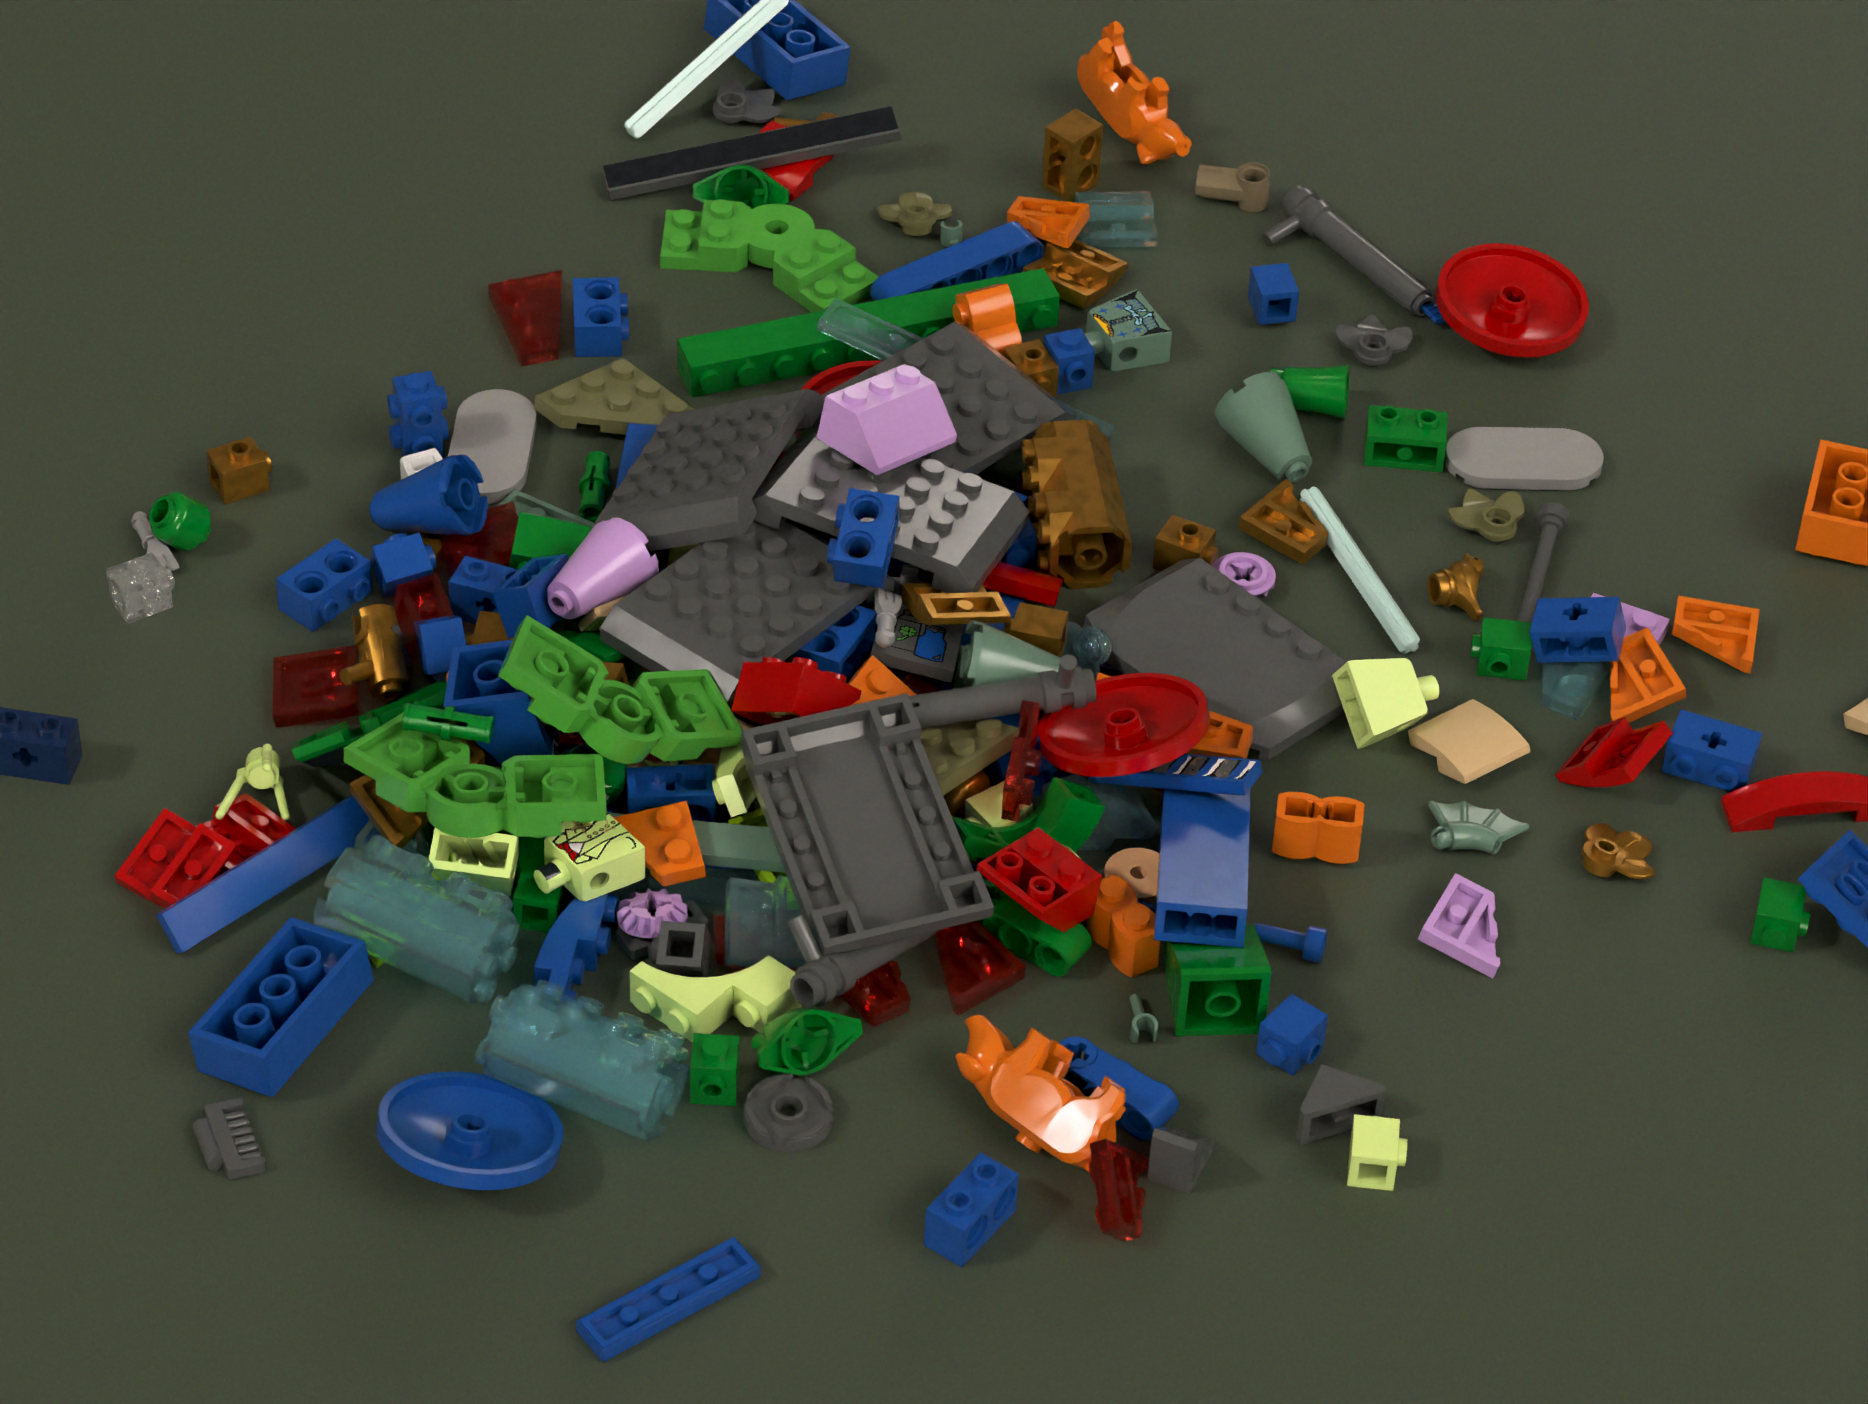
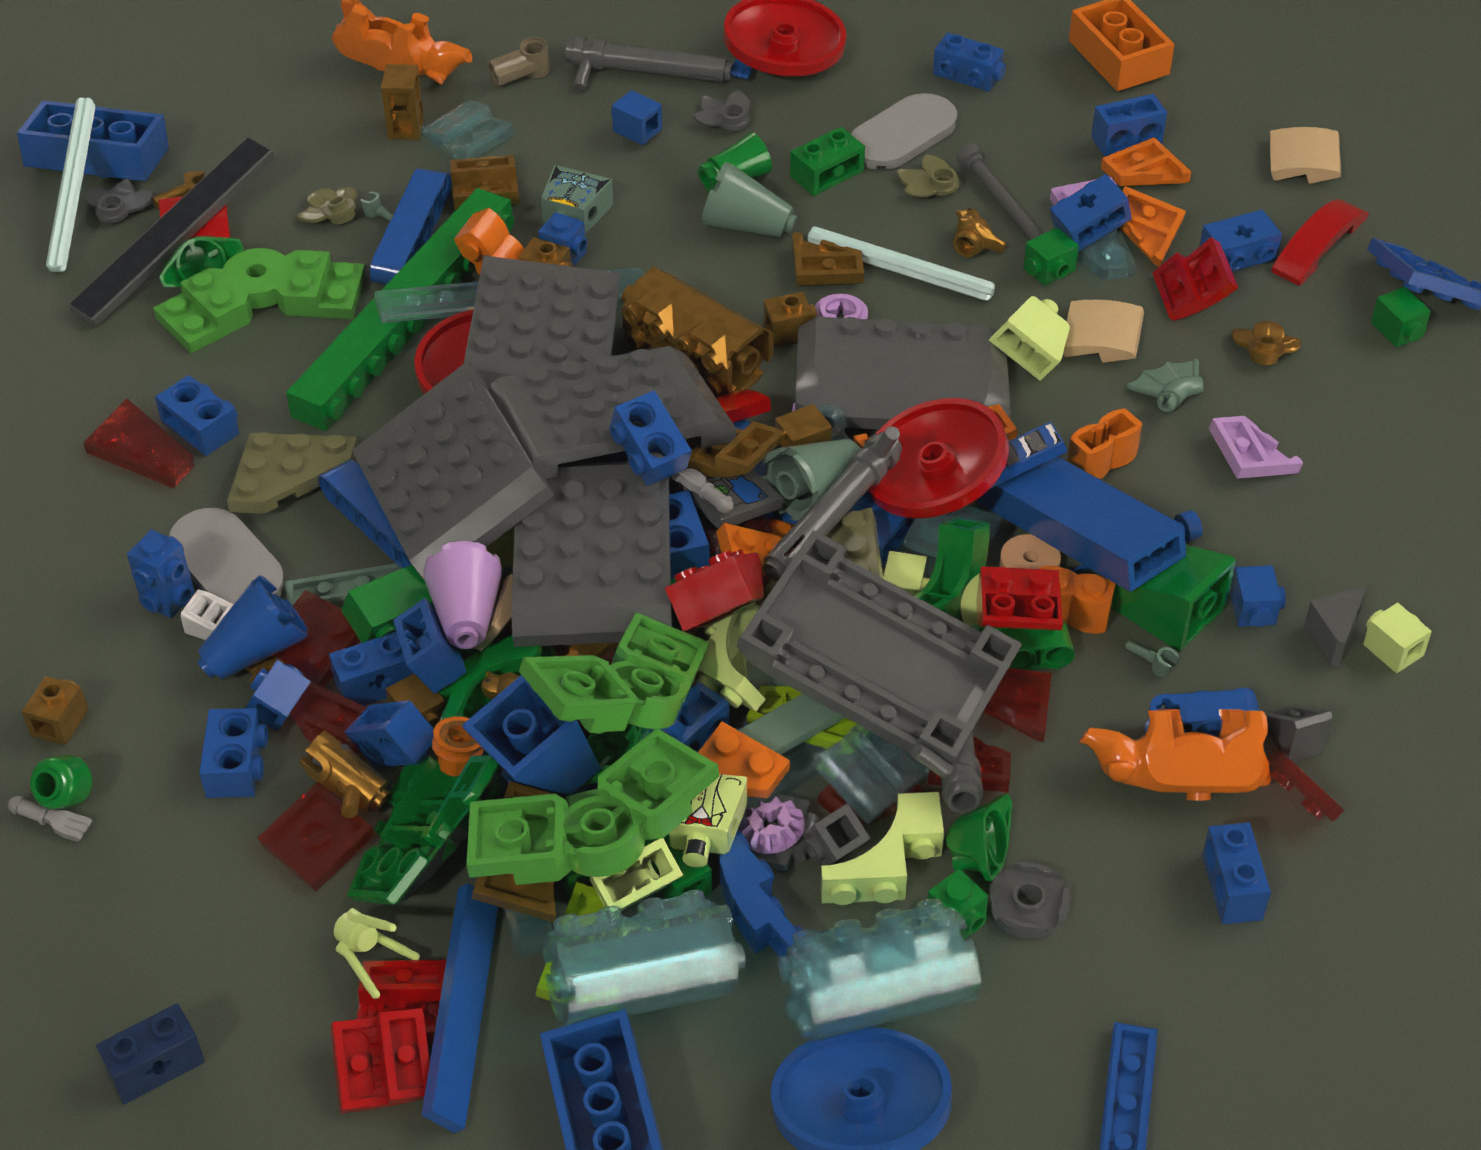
camera: 40 degrees left, 5 degrees up
clear brick [106,553,175,624] -> none
green pin [402,702,495,744] -> none
green pin [579,451,611,523] -> none
lavender slope [817,364,957,475] -> none
clear red wing [1001,700,1043,822] -> none
orange wing [1007,196,1090,248] -> none
none -> blue brick [933,33,1006,92]
none -> blue brick [1091,93,1167,156]

